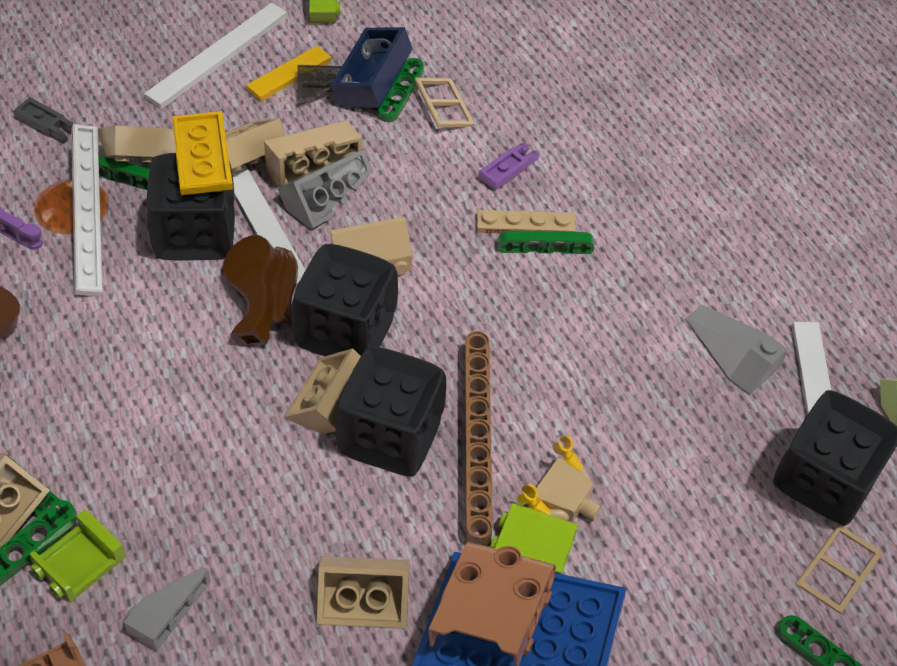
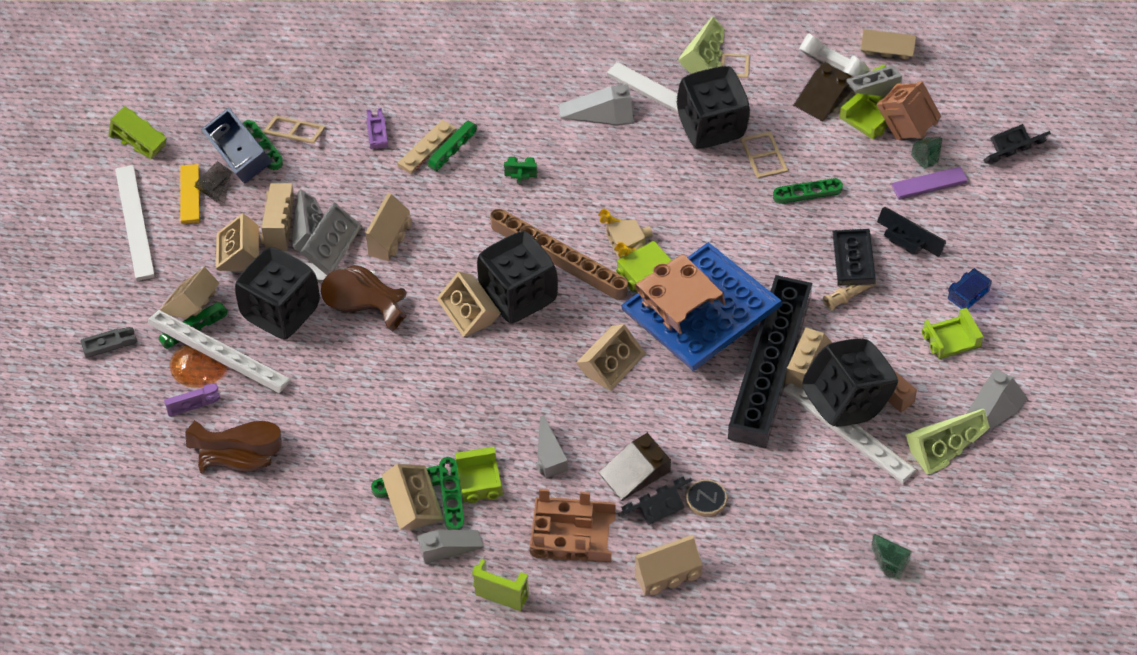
camera: 50 degrees left, 0 degrees up
yellow tile [172,111,233,195] -> none
black piece [291,244,398,357] -> none
none -> light grey tile [300,202,362,275]
none -> green hips [504,156,537,184]

